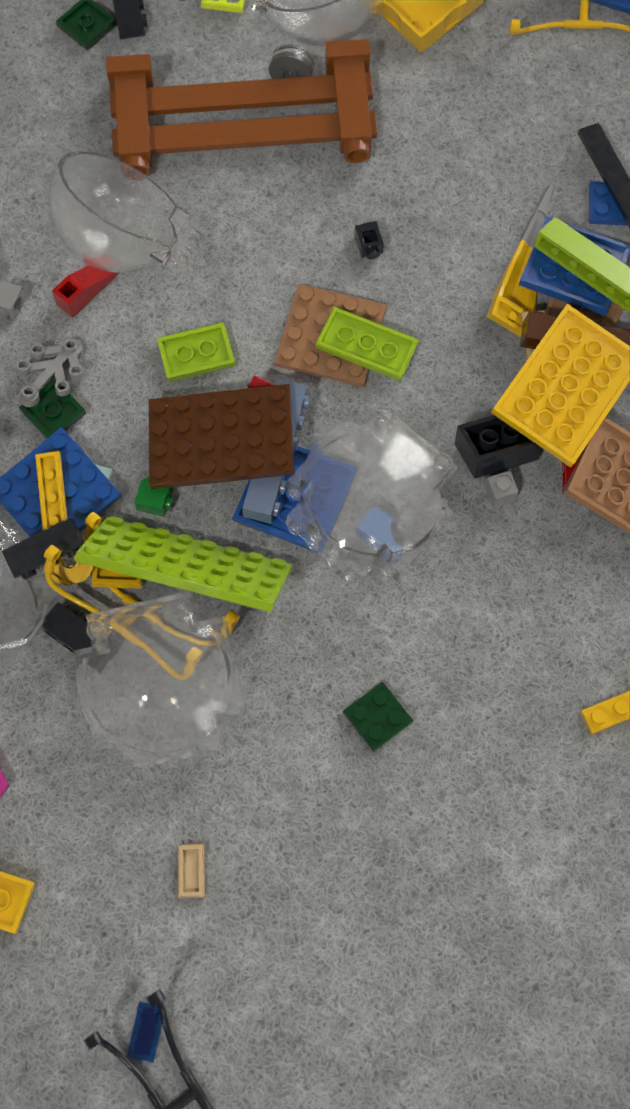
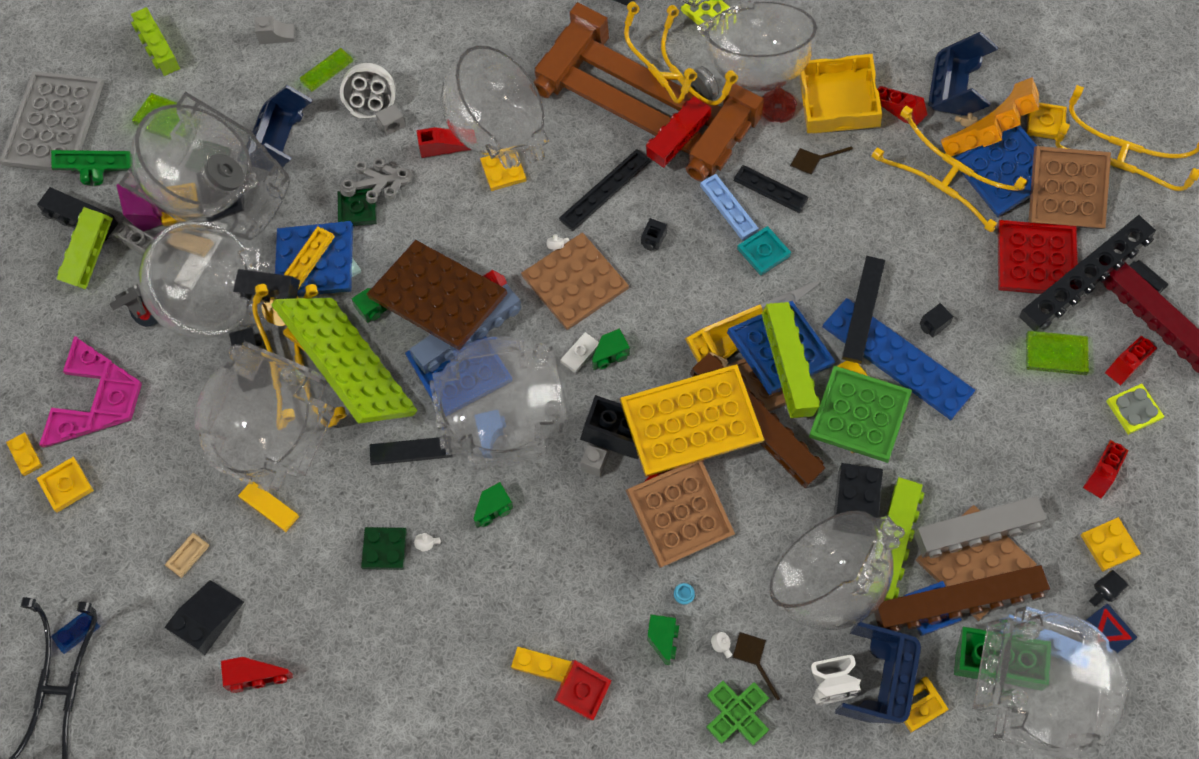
camera: 40 degrees right, 5 degrees down
lime plate [157,322,235,382] -> none
lime tile [315,307,419,382] -> none
none -> black slope [164,580,244,655]
none -> red slope [221,657,293,693]
none -> yellow tile [238,480,299,532]
none -> black tile [370,436,452,465]
none -> white piece [414,533,441,552]
none -> green slope [473,482,513,528]
none -> yellow plate [480,148,526,191]
none -> white piece [546,234,569,251]
none -> black tile [559,149,650,231]
none -> white plate [560,332,599,374]
none -> green slope [592,328,630,370]
none -> yellow bar [624,1,738,105]
none -> red brick [646,96,711,168]
none -> light blue plate [700,174,759,241]
none -> black tile [733,165,809,213]
none -> teal plate [737,226,791,276]
none -> clear red plate [762,88,797,123]
none -> dark brown piece [790,146,853,175]

